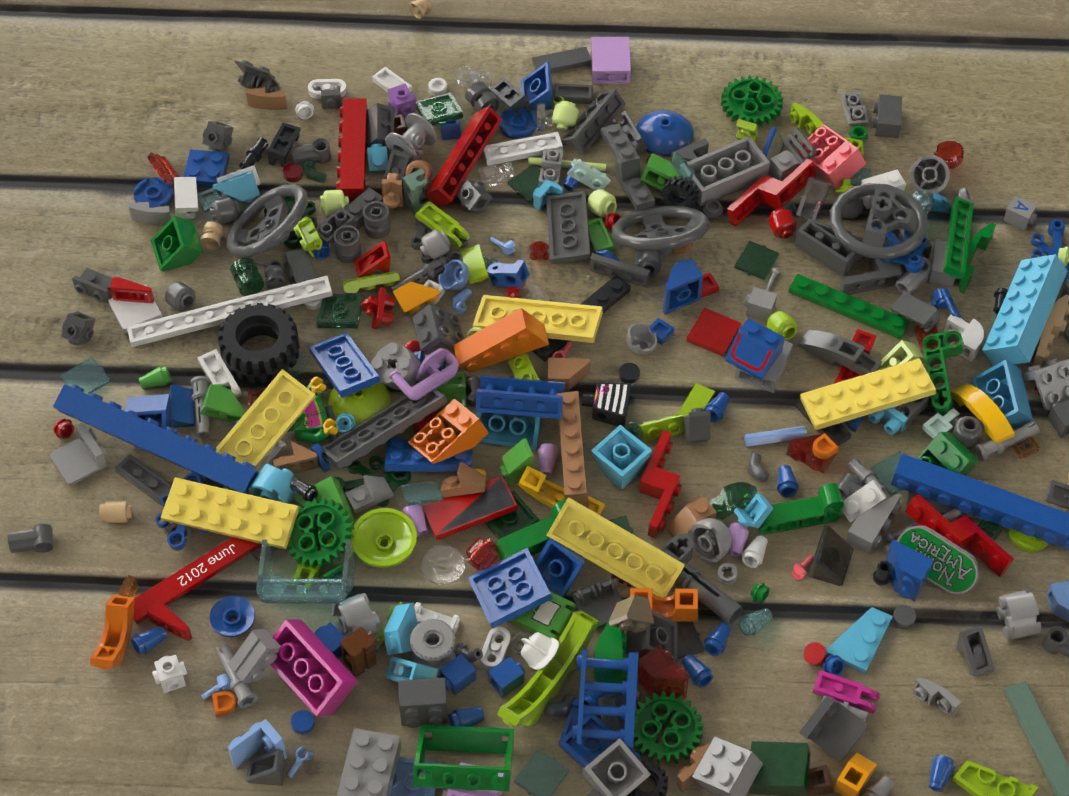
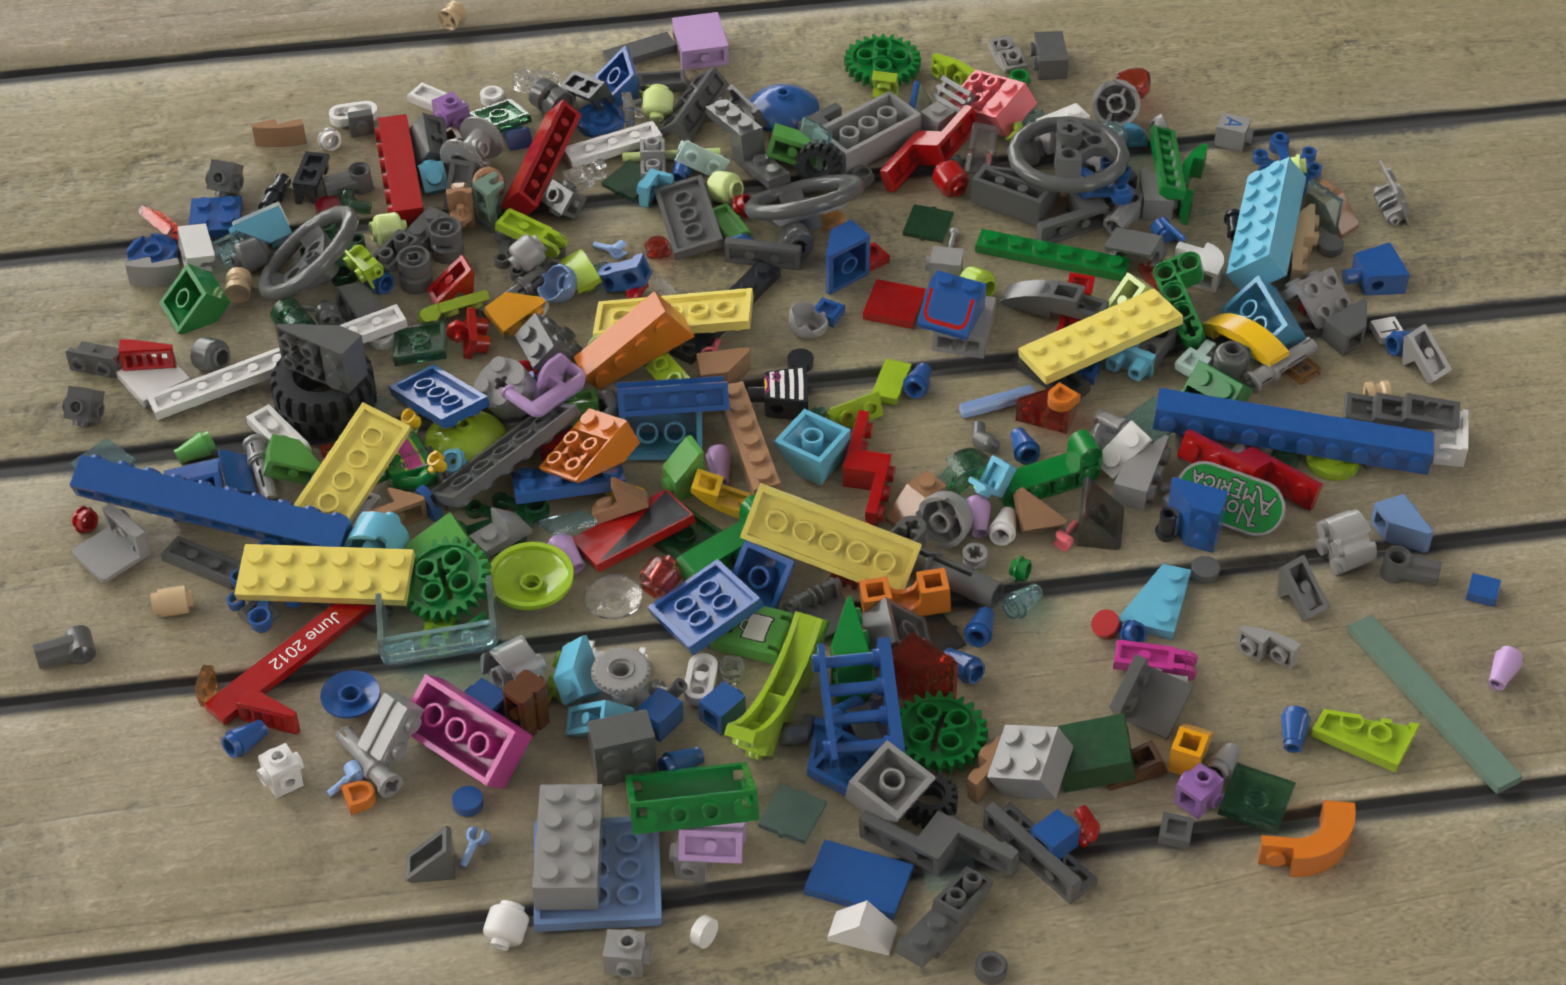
camera: 10 degrees left, 10 degrees down
orange arch [90,594,134,670] -> none
light blue bracket [228,719,287,769] -> none
dark grey hinge [234,60,279,93] -> none
black pin [290,478,318,502] -> none
medium blue arm [452,288,472,314] -> none
white piece [521,632,559,670] -> none
dark tan slope [609,595,654,633] -> none
dark grey slope [683,408,710,444] -> none
none -> dark grey slope [275,324,368,394]
none -> medium nougat slope [1013,487,1067,534]

